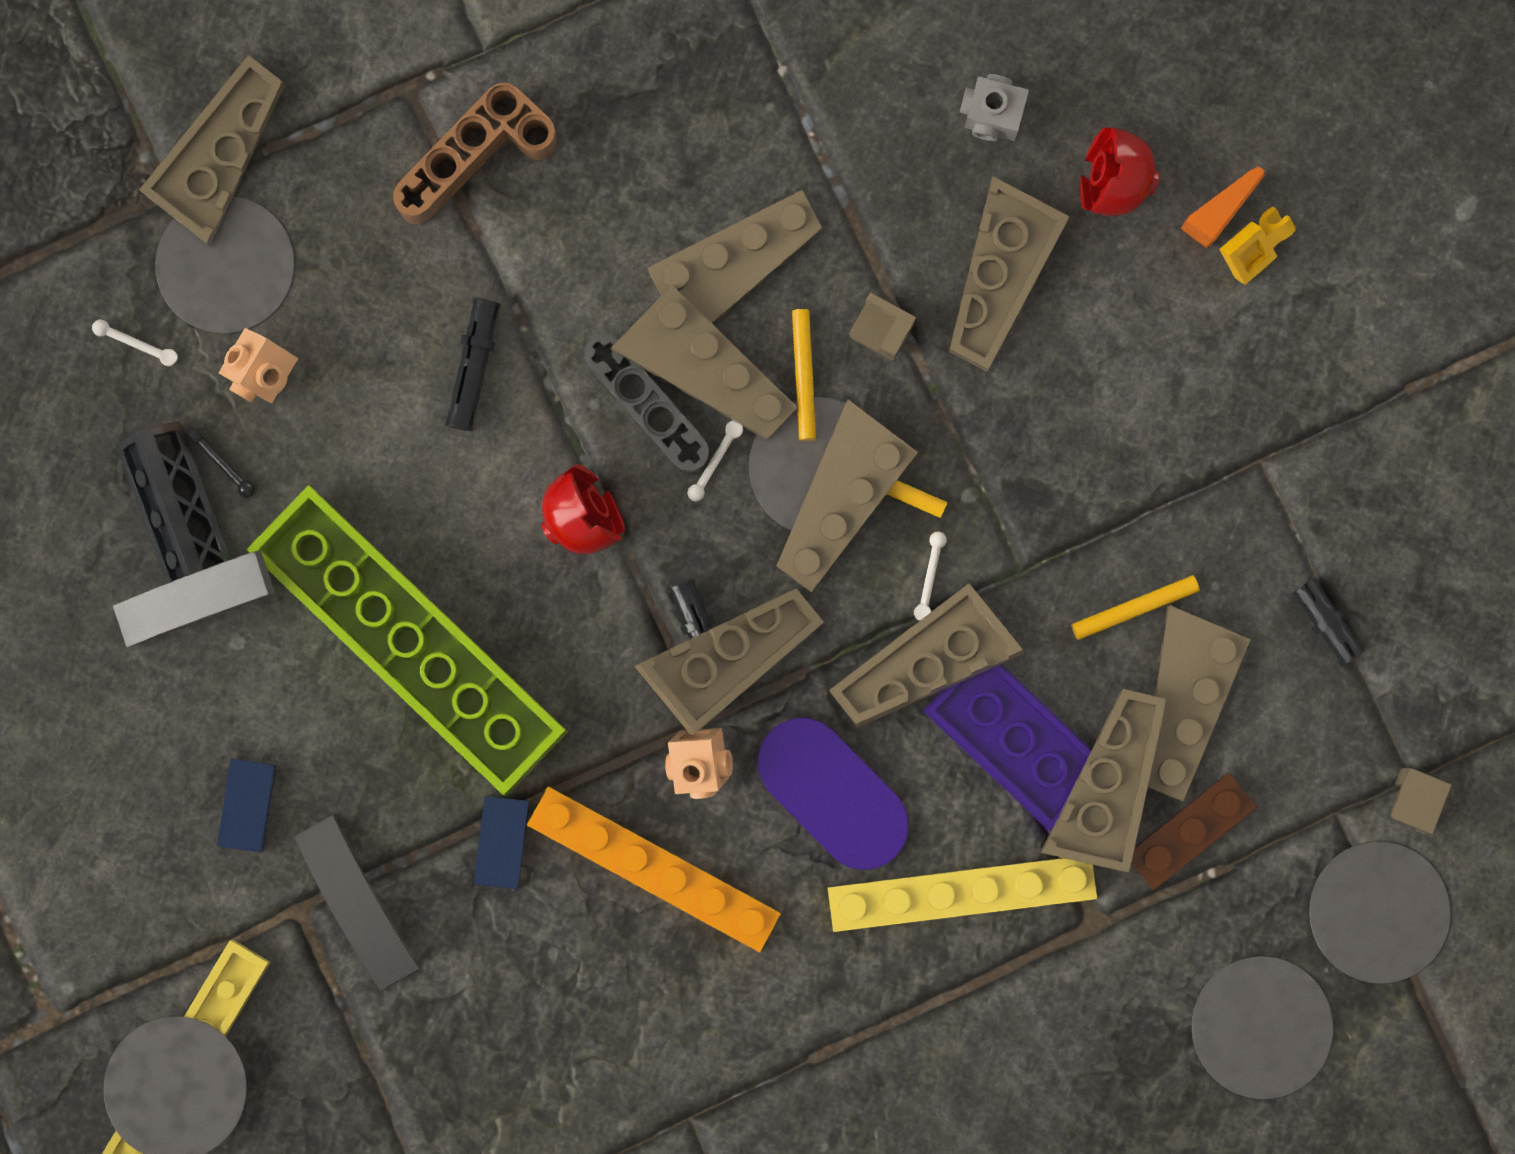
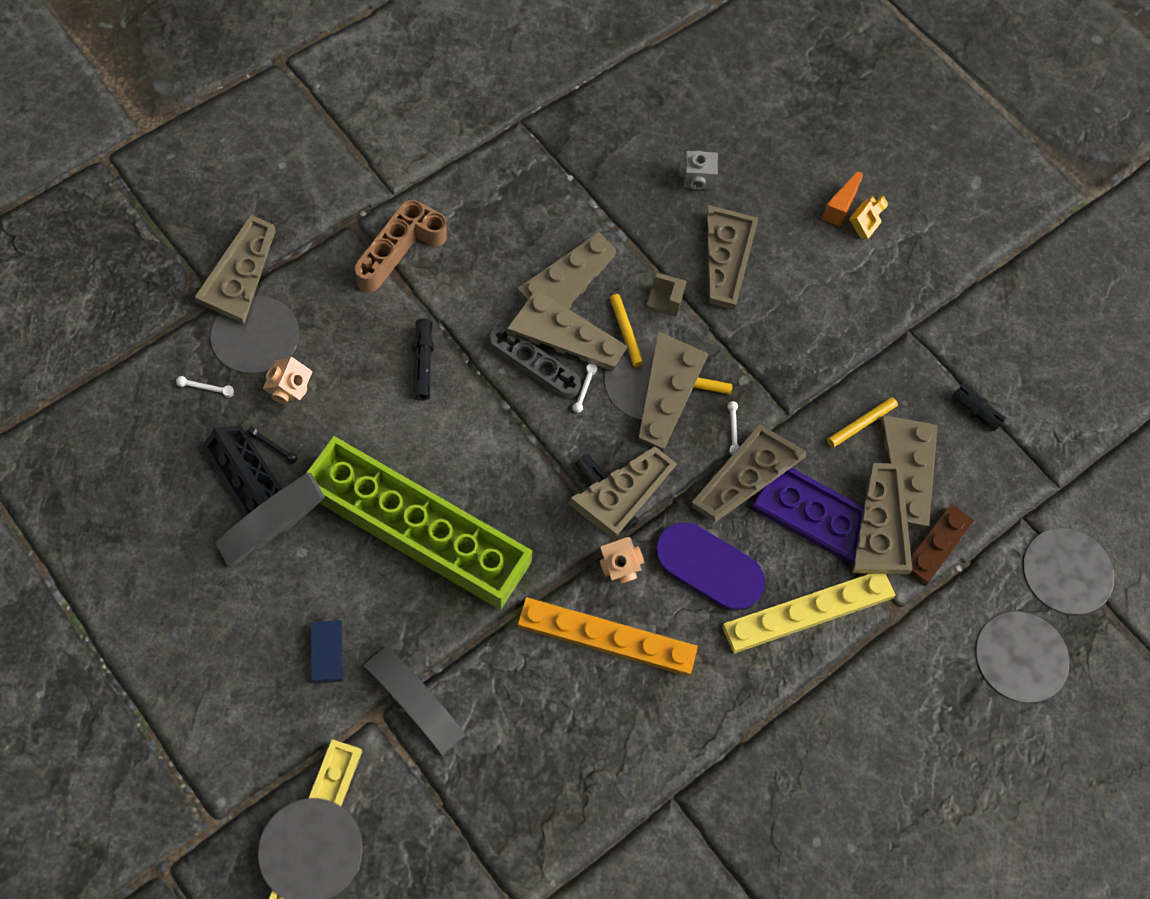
camera: 20 degrees left, 20 degrees down
dark blue tile [474,796,530,889] -> none
red cylinder [541,464,625,555] -> none
red cylinder [1079,127,1159,217] -> none
dark tan panel [1390,768,1452,834] -> none

